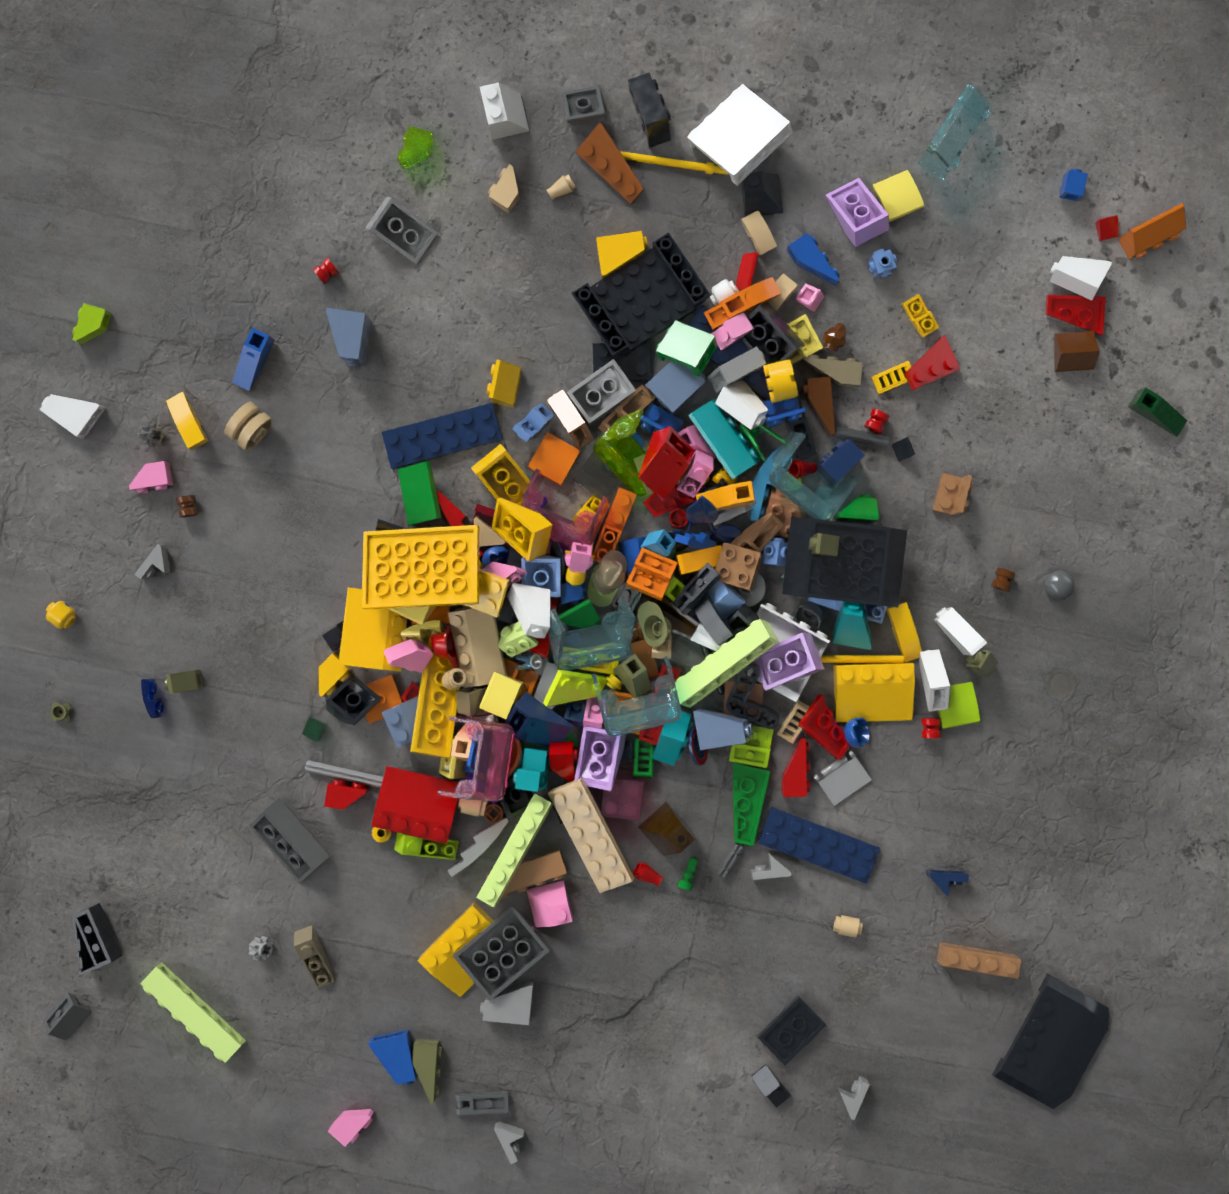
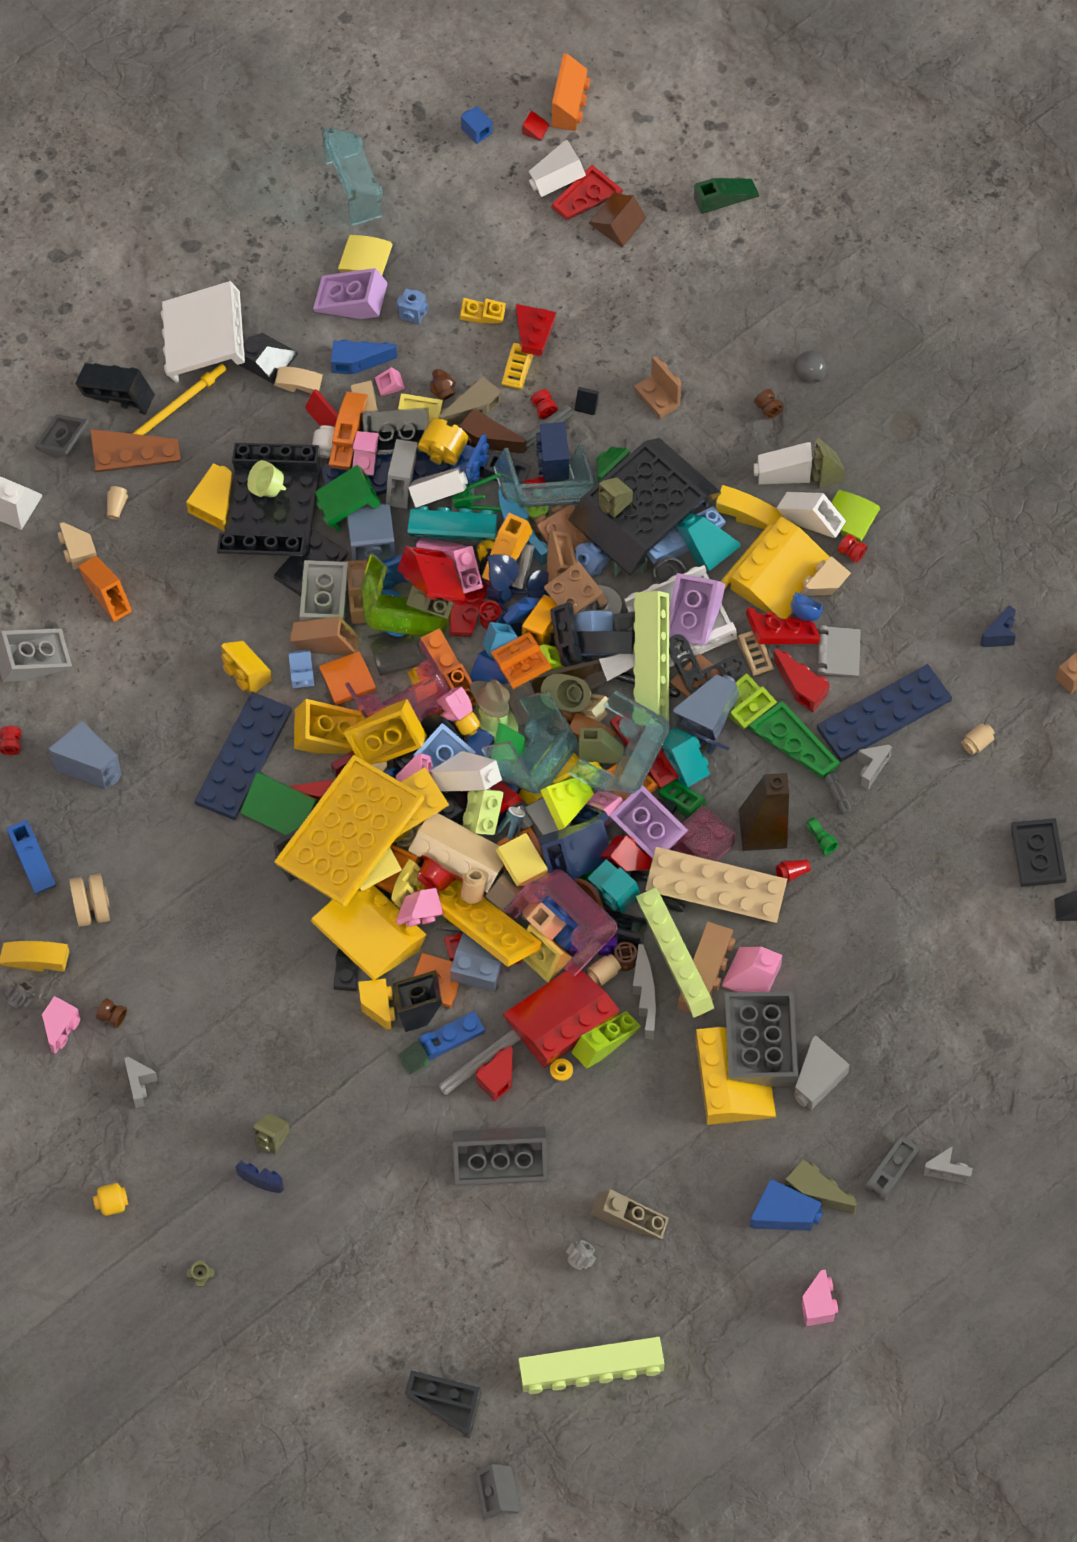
camera: 55 degrees left, 25 degrees down
none -> orange slope [78,556,133,622]
none -> yellowish green piece [247,460,286,497]
none -> blue plate [418,1011,485,1059]
none -> tan slope [800,556,851,596]

